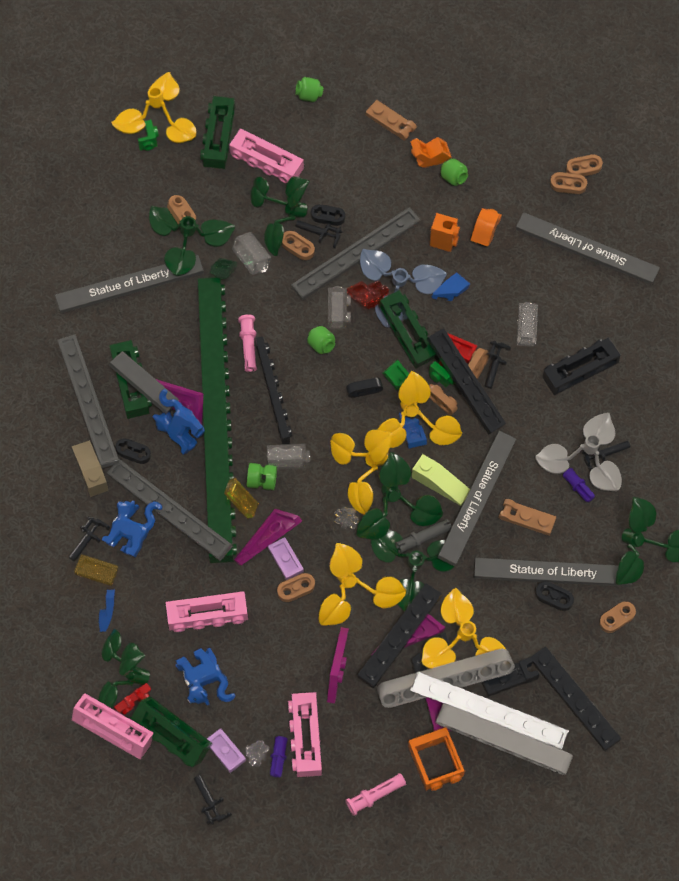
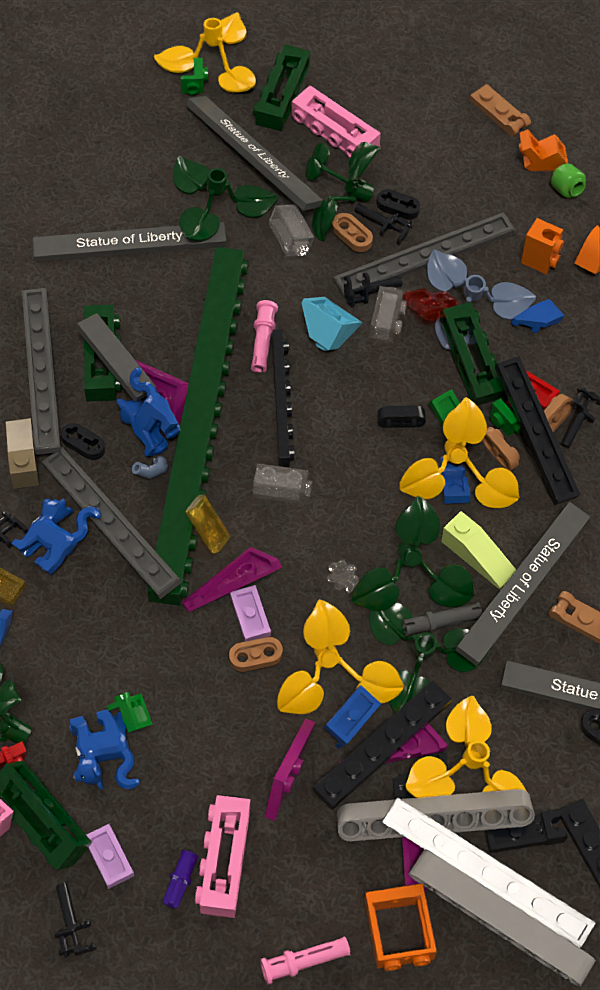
camera: 10 degrees right, 5 degrees down
bright pink brick [166,592,248,632] -> none
medium nougat plate [167,195,196,224] -> none
clear green plate [210,258,237,279] -> none
clear plant [246,740,269,767] -> none
bright green wheel [247,463,277,490] -> none
bright green head [296,77,323,102] -> none
bright green head [308,326,335,354] -> none
yellow plant [331,430,393,515] -> none
none -> green bracket [106,692,153,733]
none -> sand blue arm [132,456,168,479]
none -> dark grey tile [186,96,323,211]
none -> medium azure slope [302,297,363,351]
none -> blue panel [324,685,381,749]
none -> black piece [344,272,402,307]

